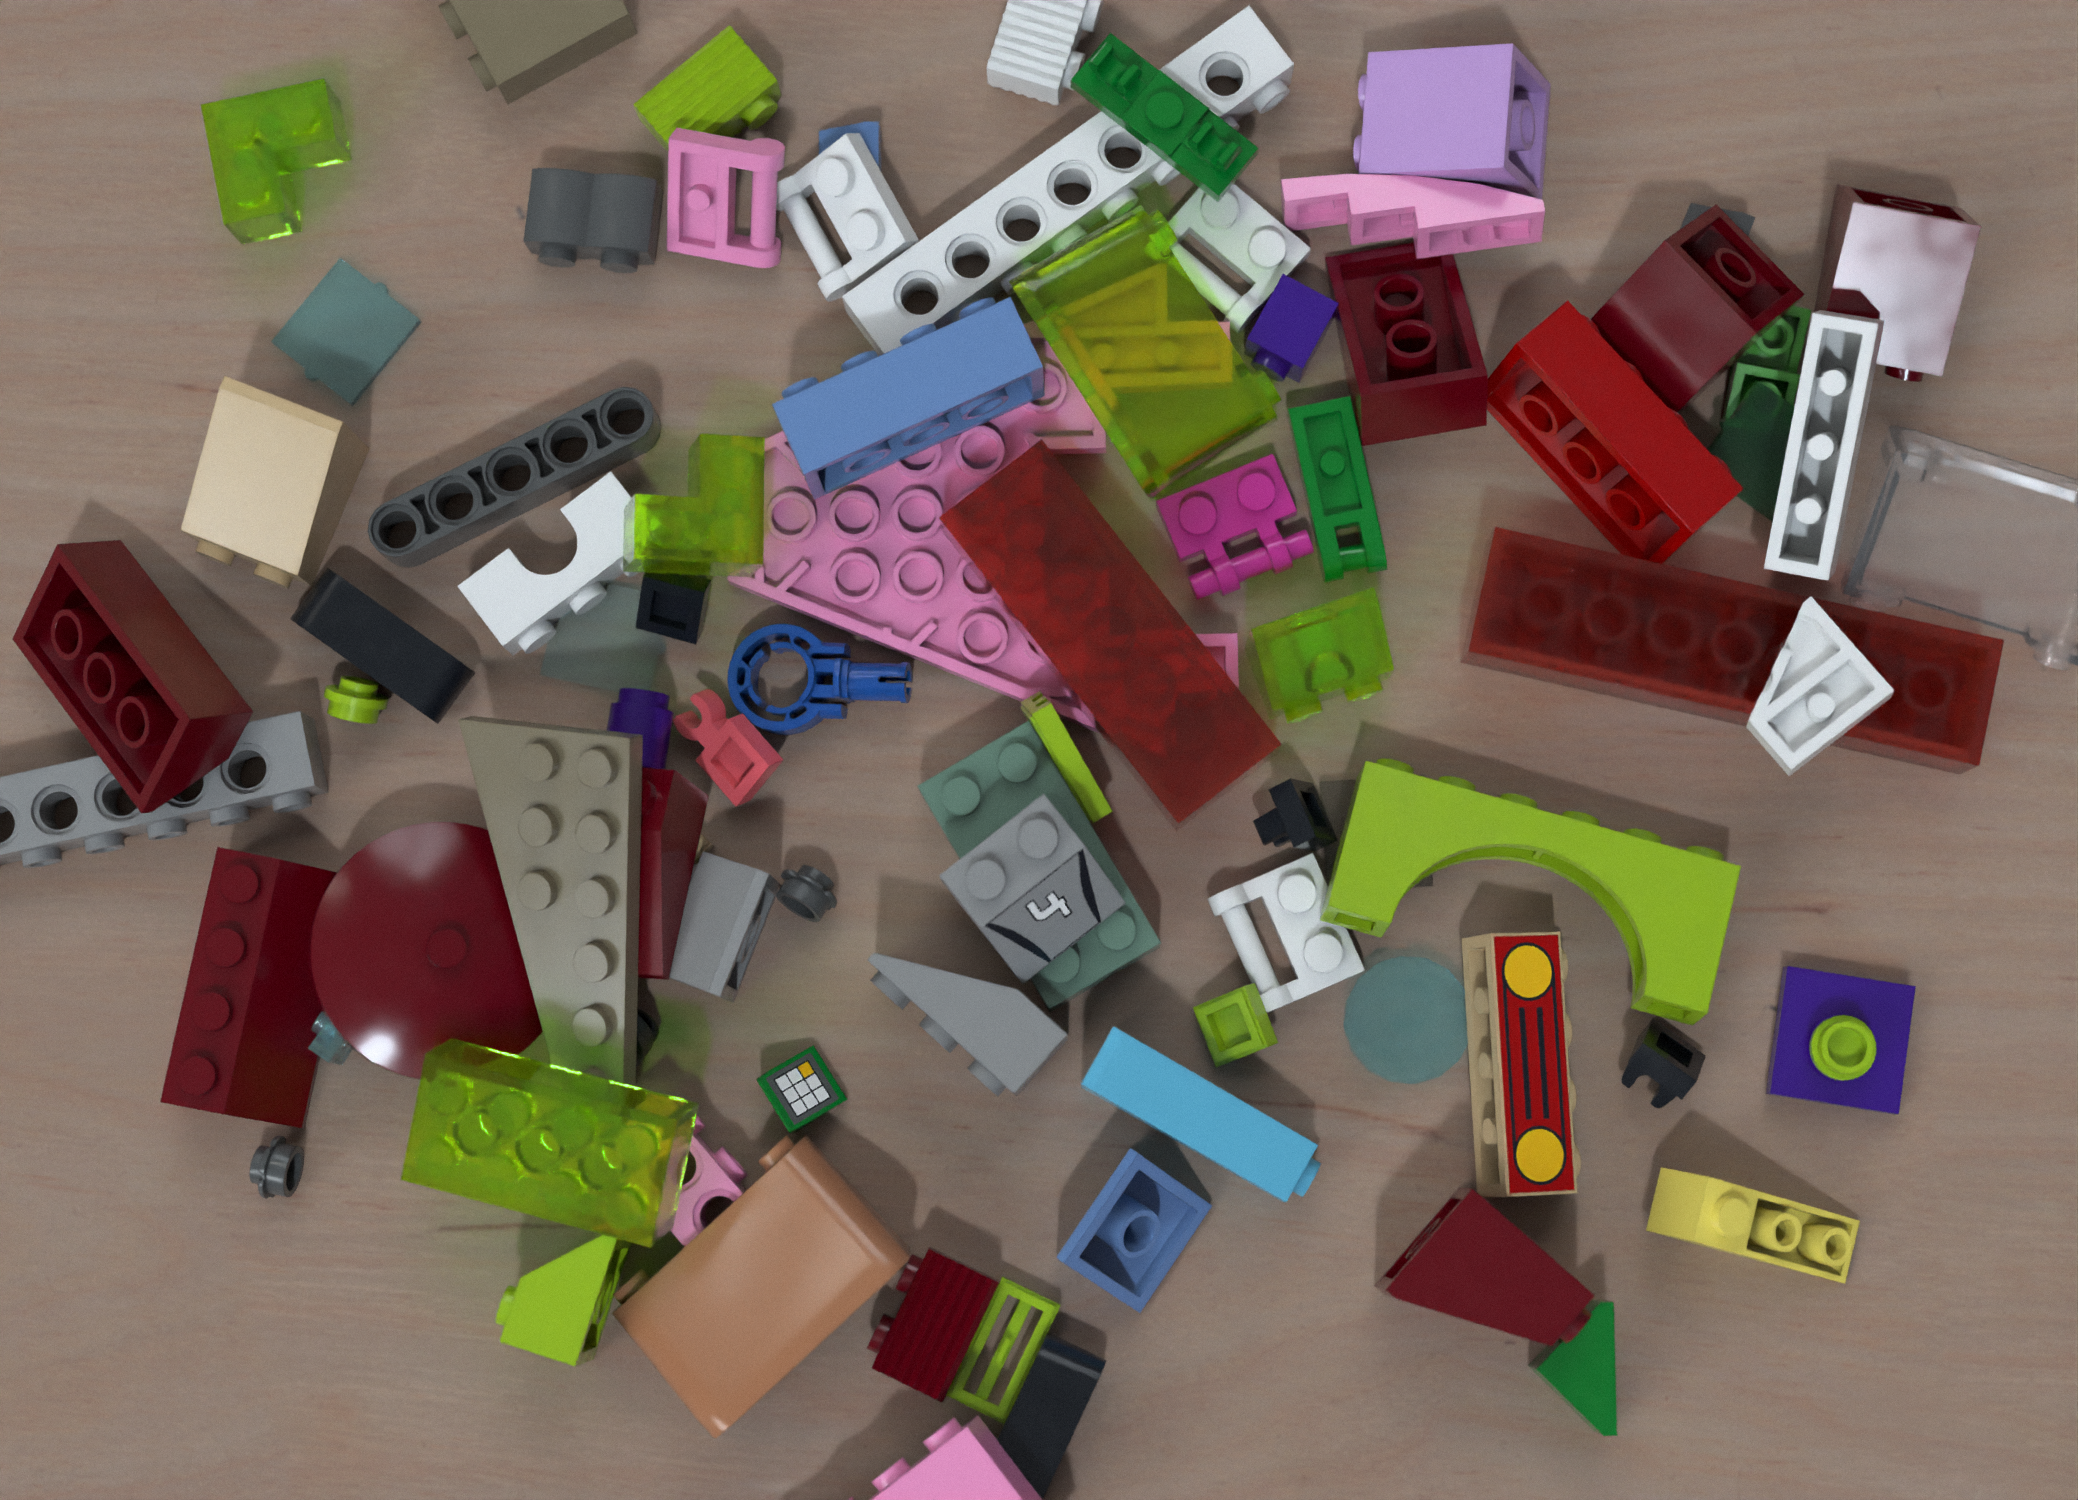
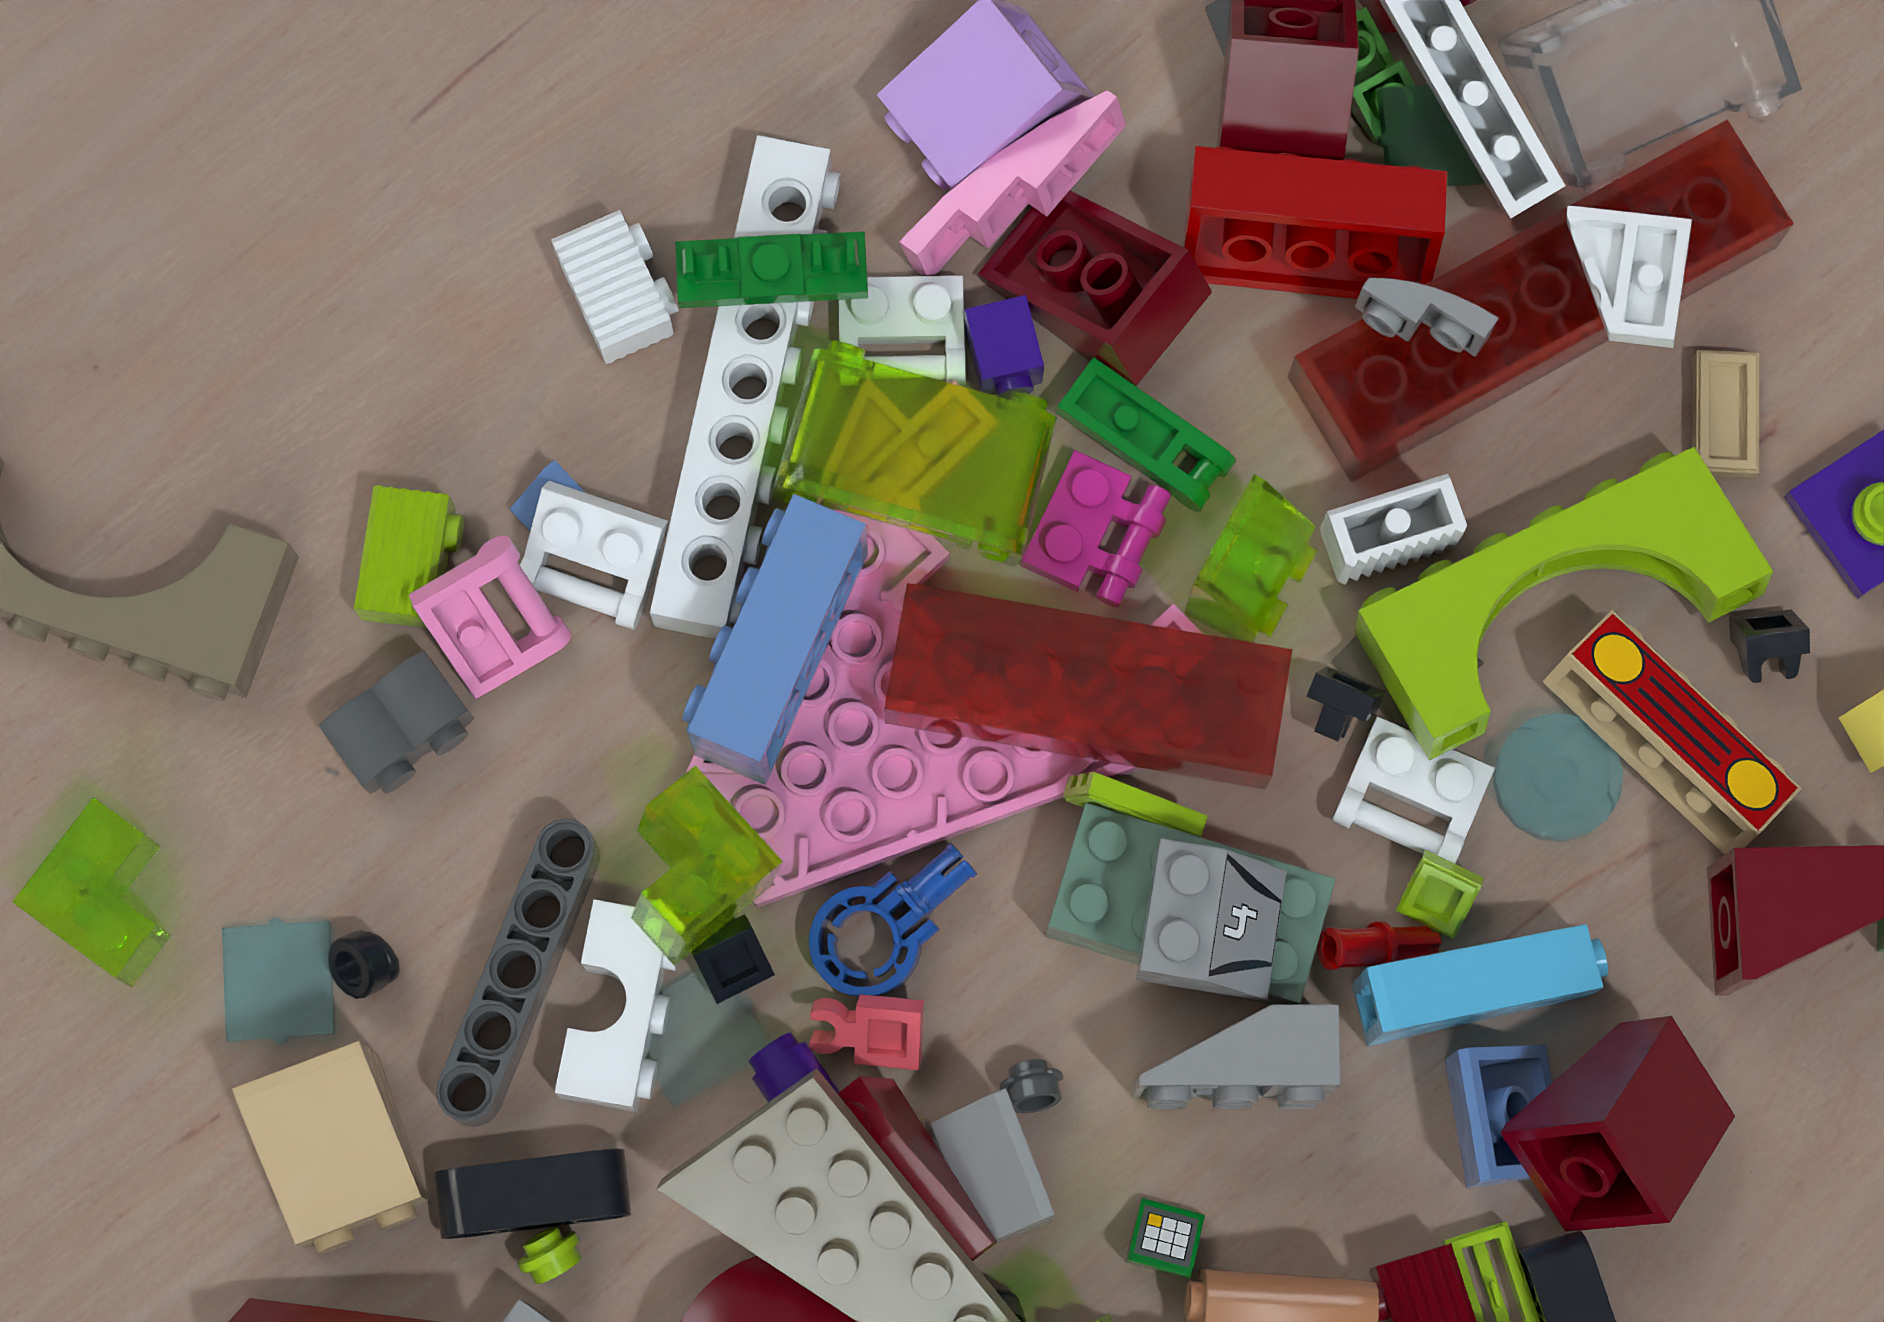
camera: 50 degrees left, 5 degrees down
none -> black tile [328,930,400,999]
none -> red axle [1317,921,1442,970]
none -> white brick [1320,474,1467,585]
none -> light grey slope [1355,278,1498,357]
none -> dark red slope [1500,1016,1735,1232]
none -> tan tile [1692,350,1759,479]

